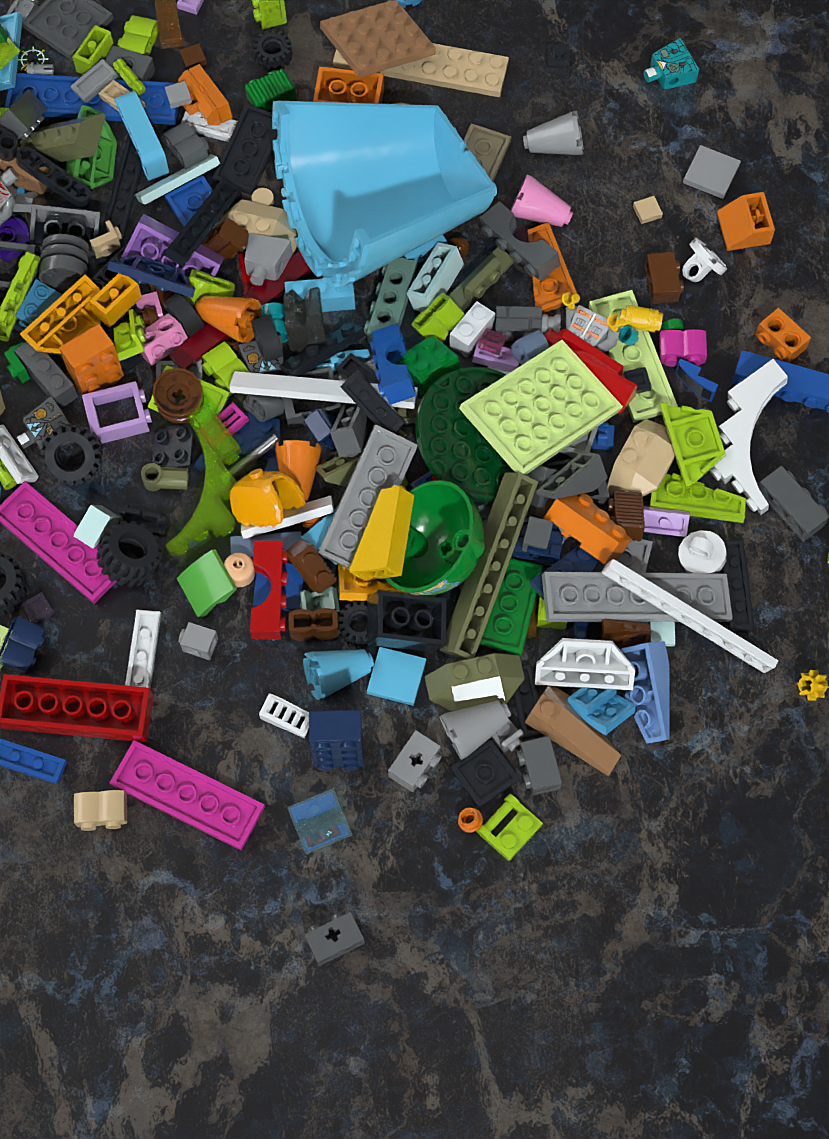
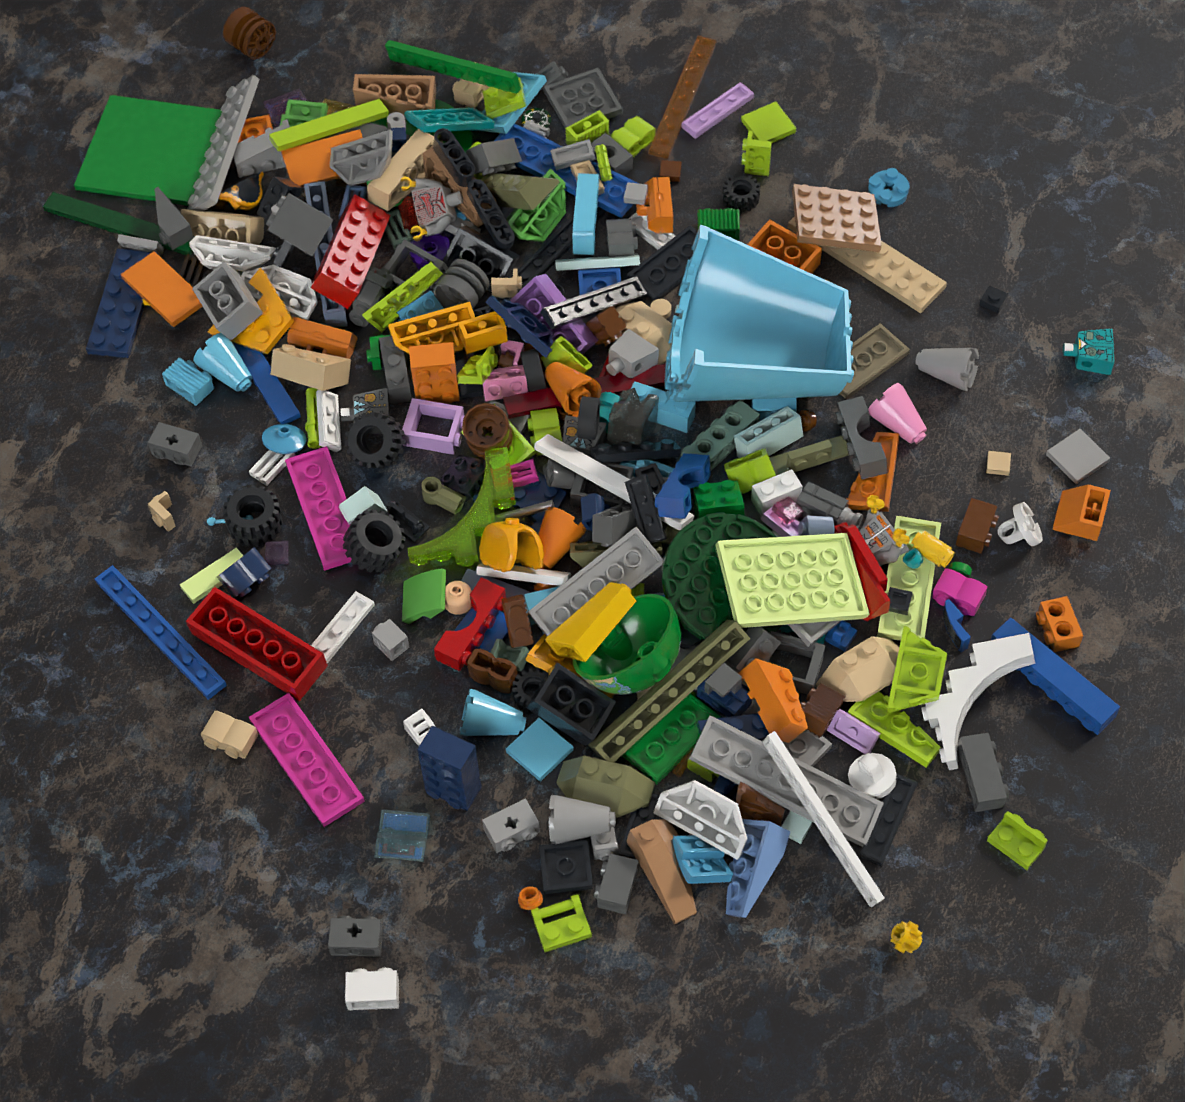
camera: 30 degrees right, 10 degrees down
dark grey slope [536,451,607,499] -> none
none -> white brick [345,968,399,1010]

